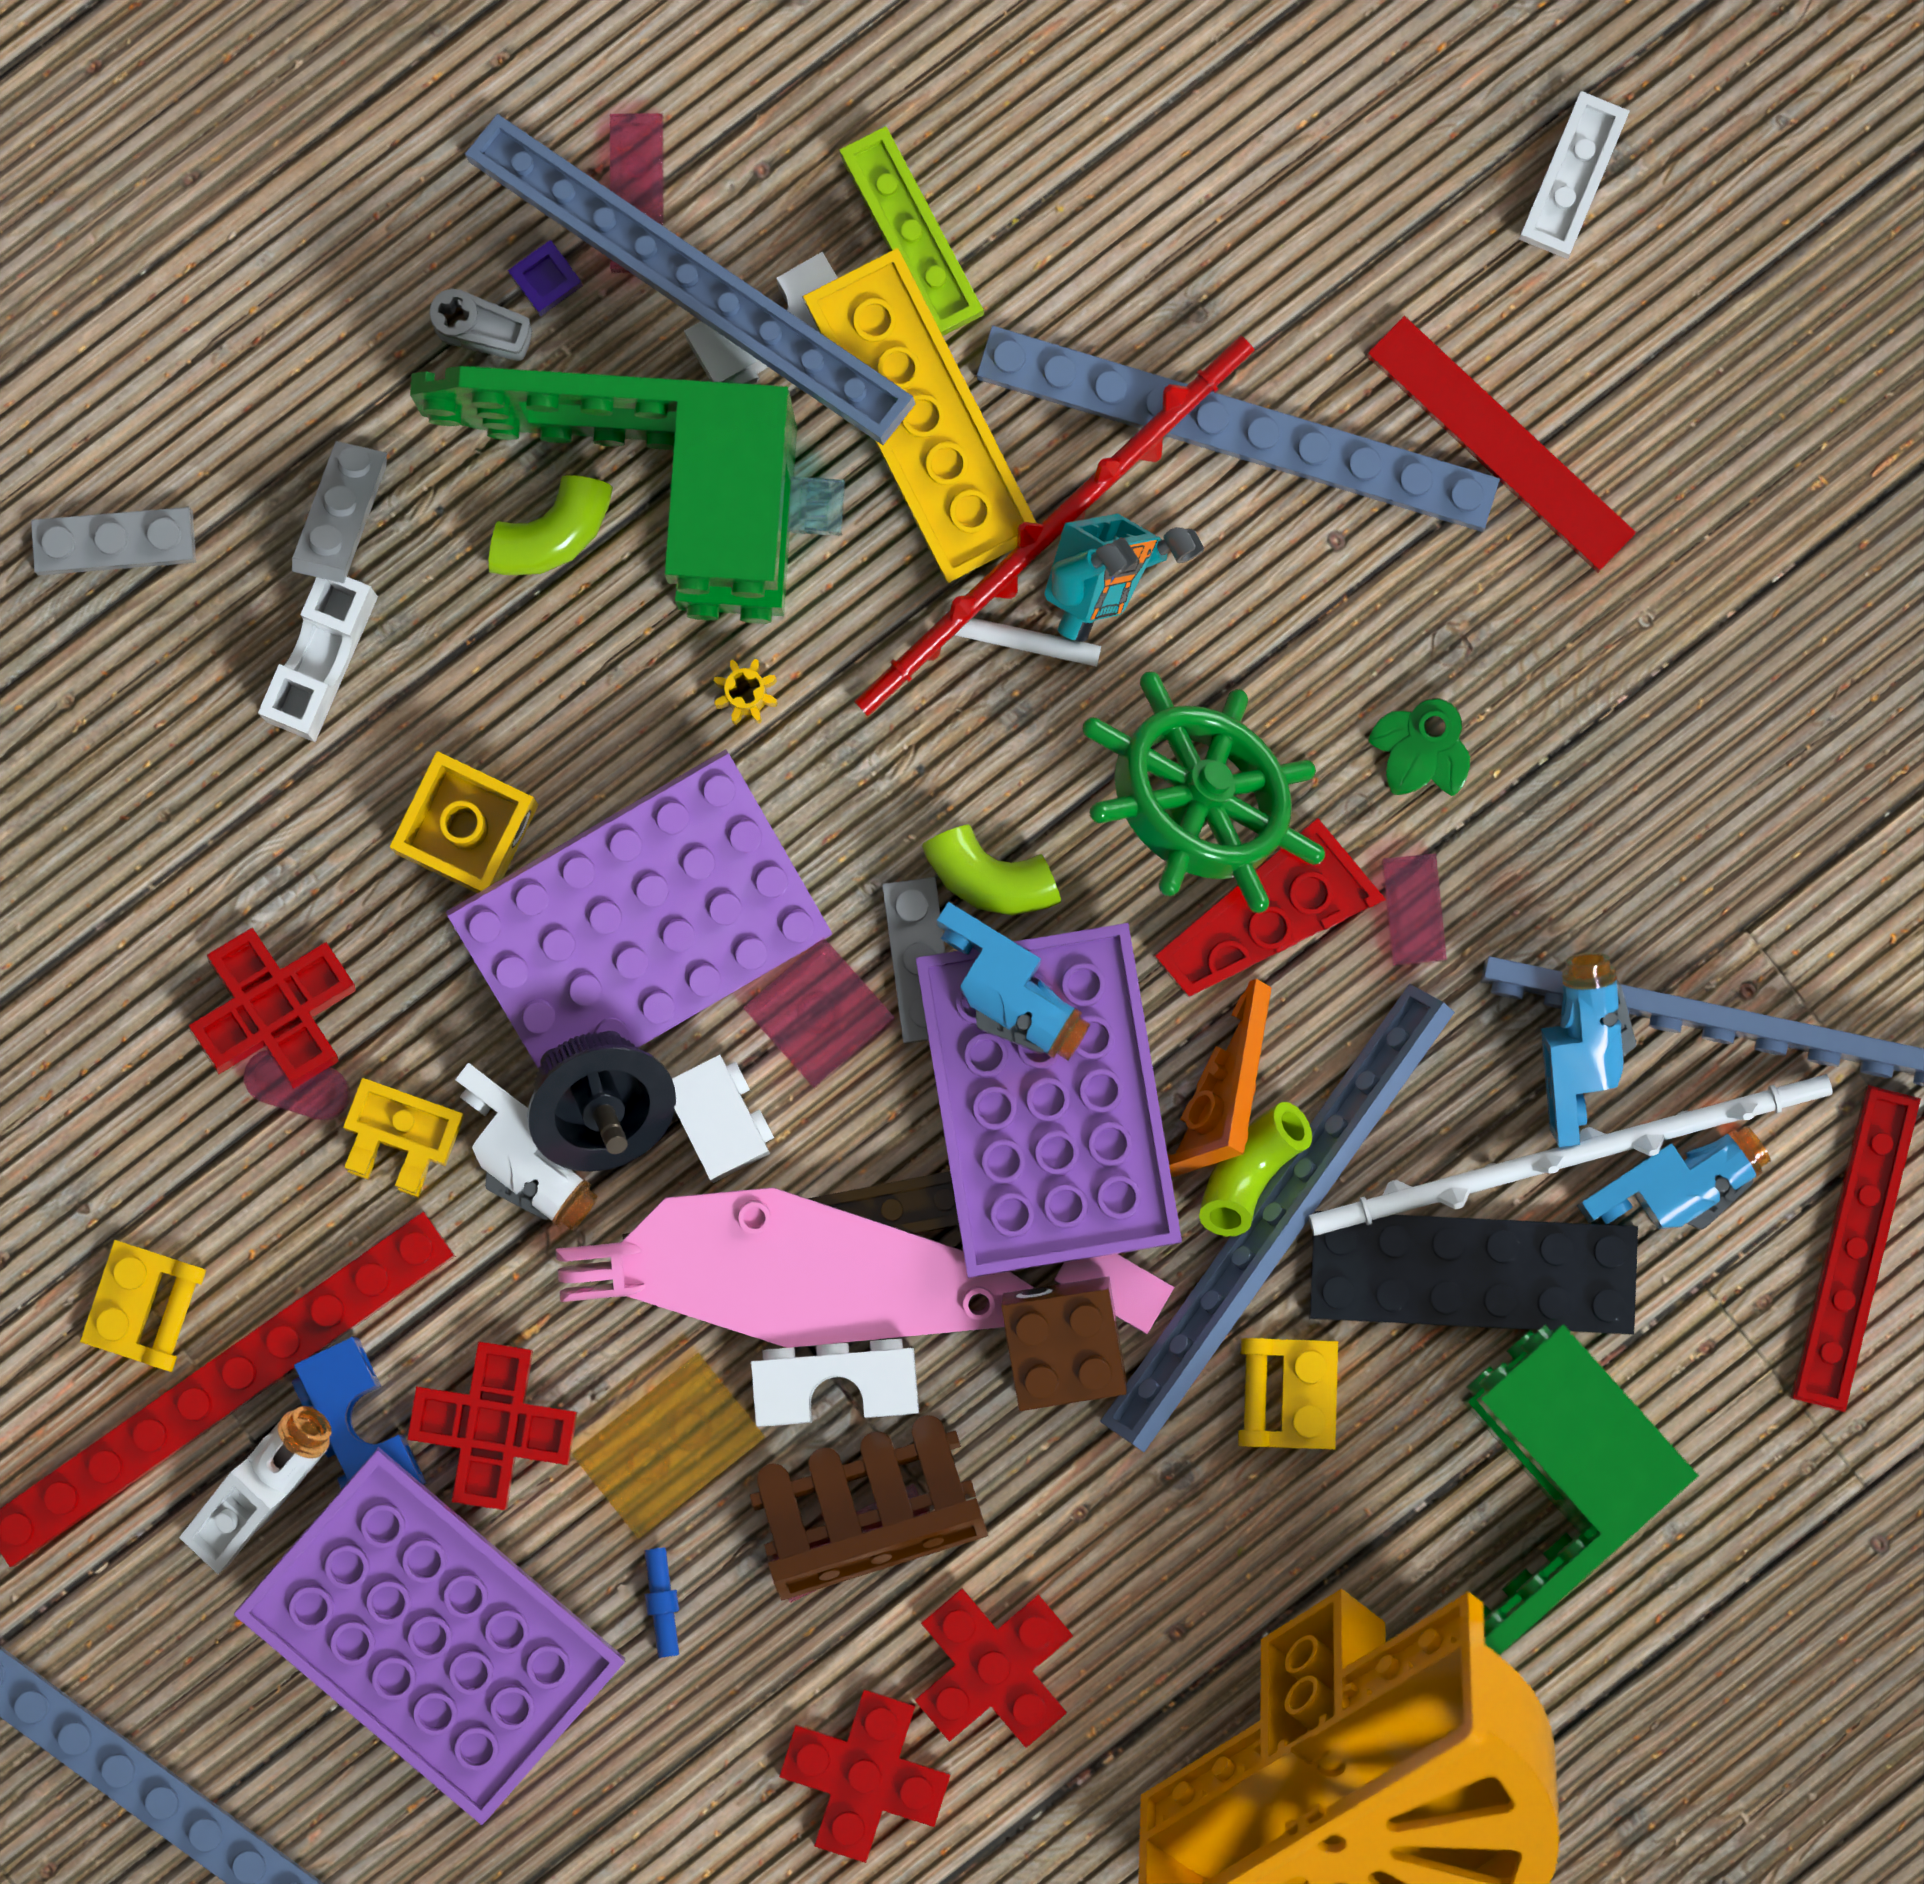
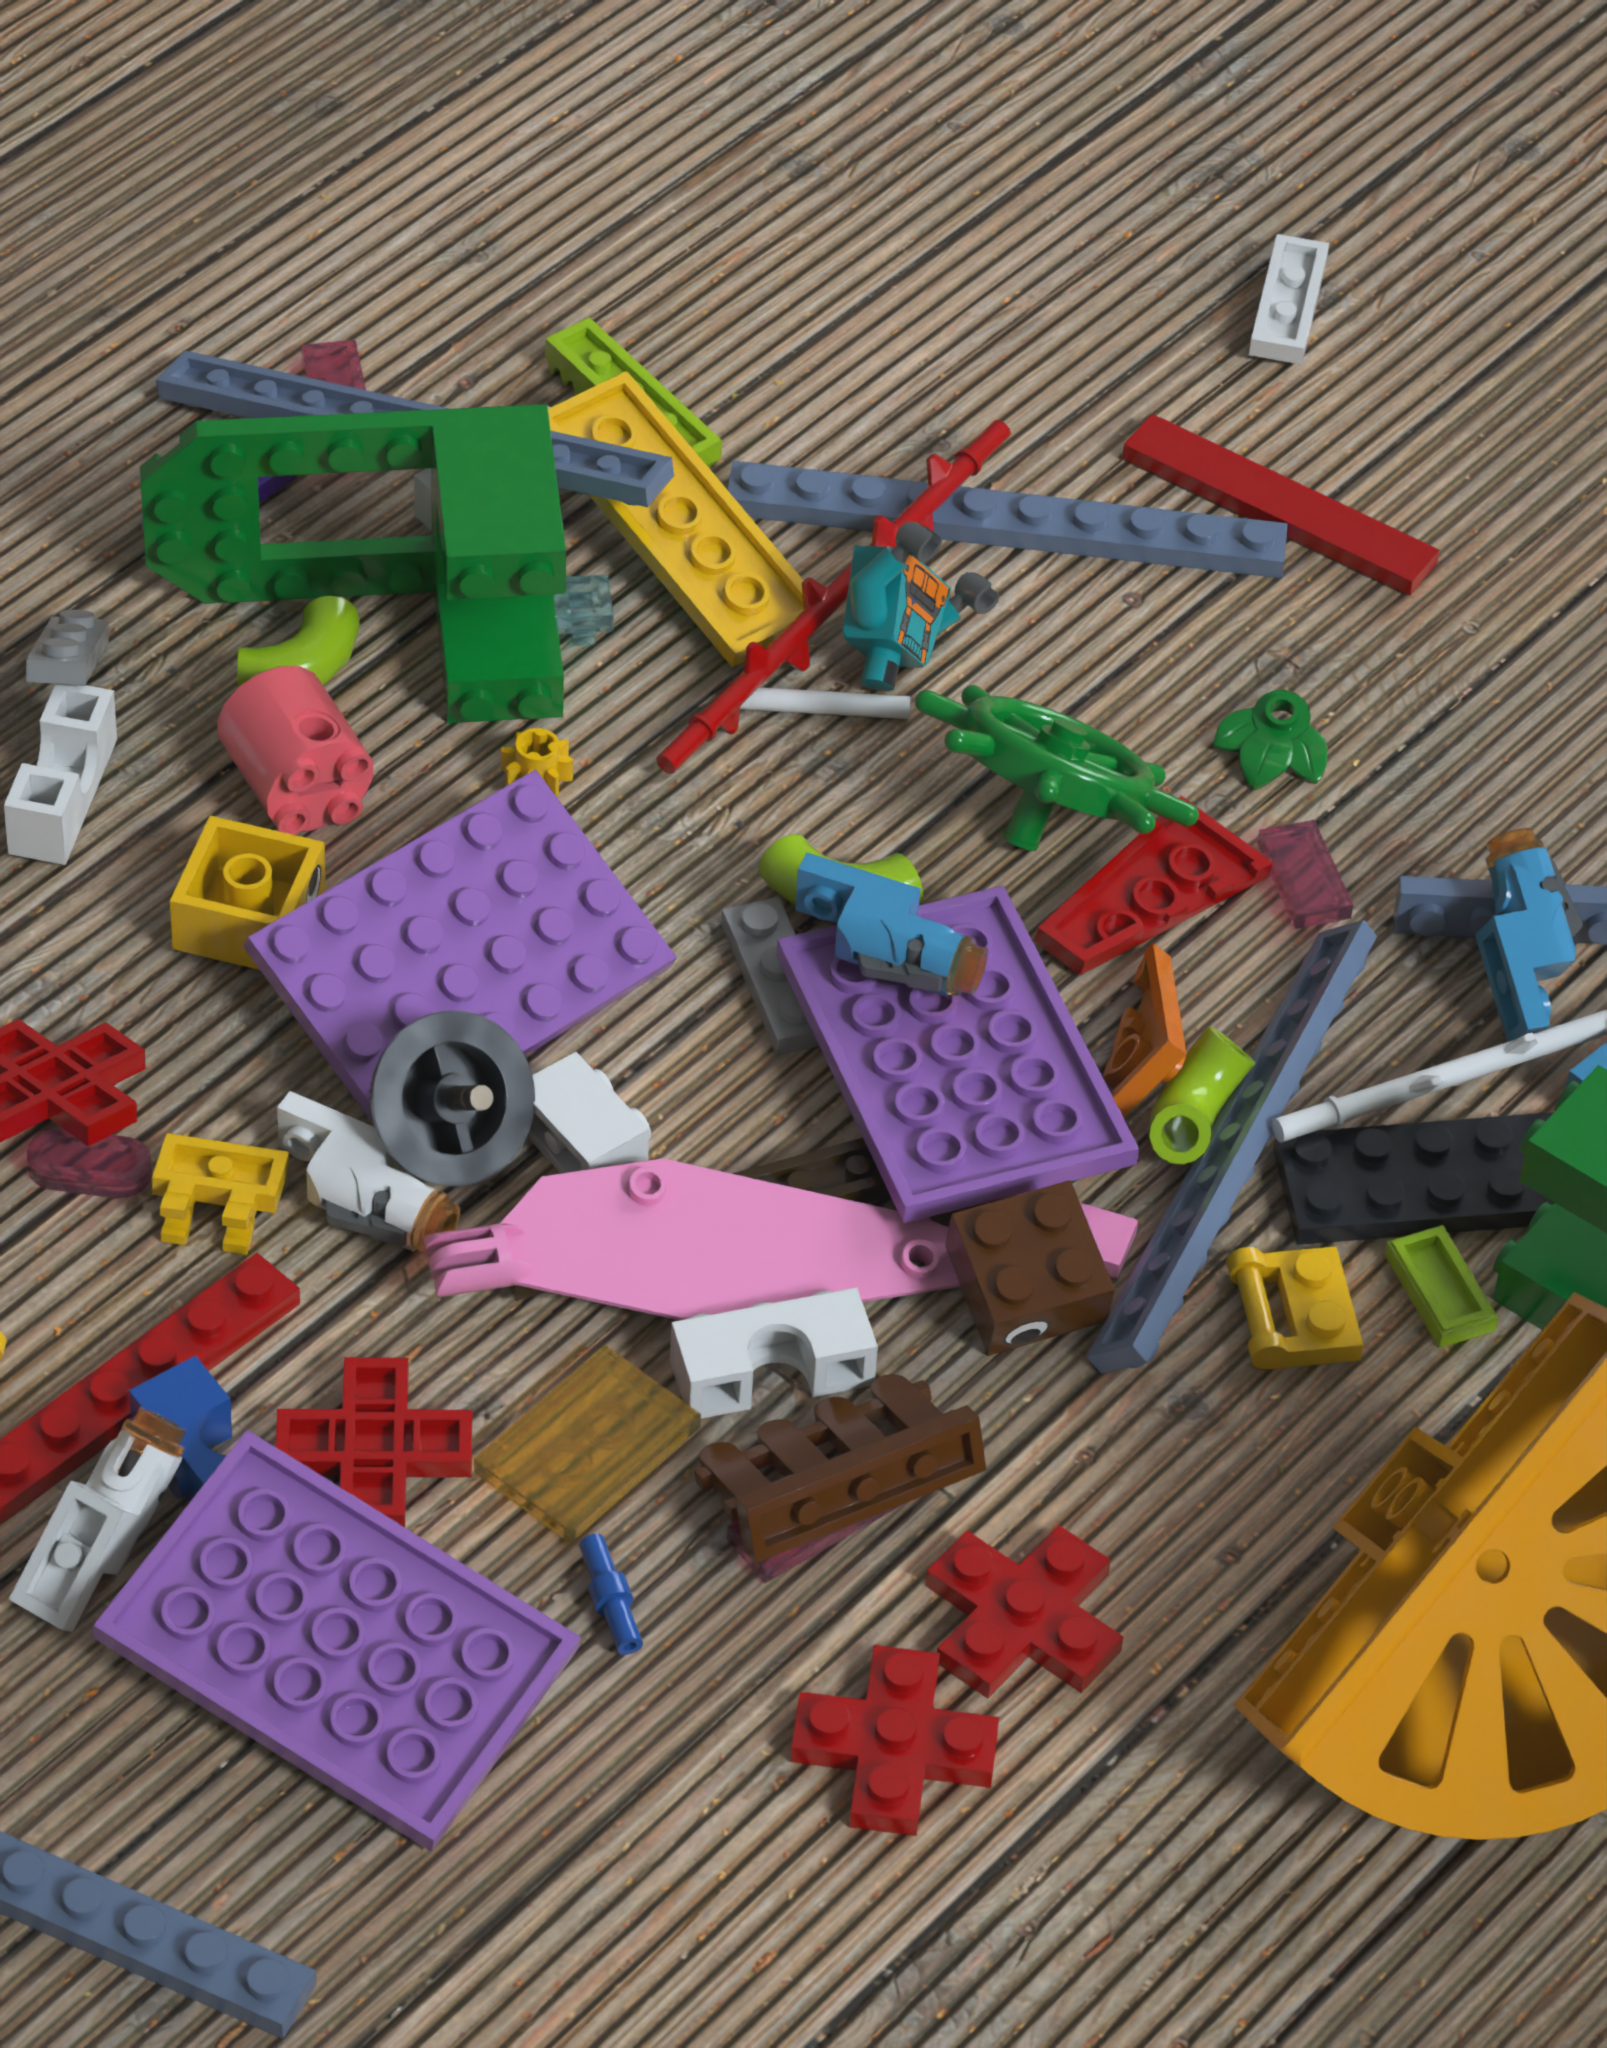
camera: 20 degrees left, 35 degrees down
clear pink tile [743,937,895,1089] -> none
none -> coral cylinder [217,666,373,835]
none -> lime tile [1384,1225,1498,1348]

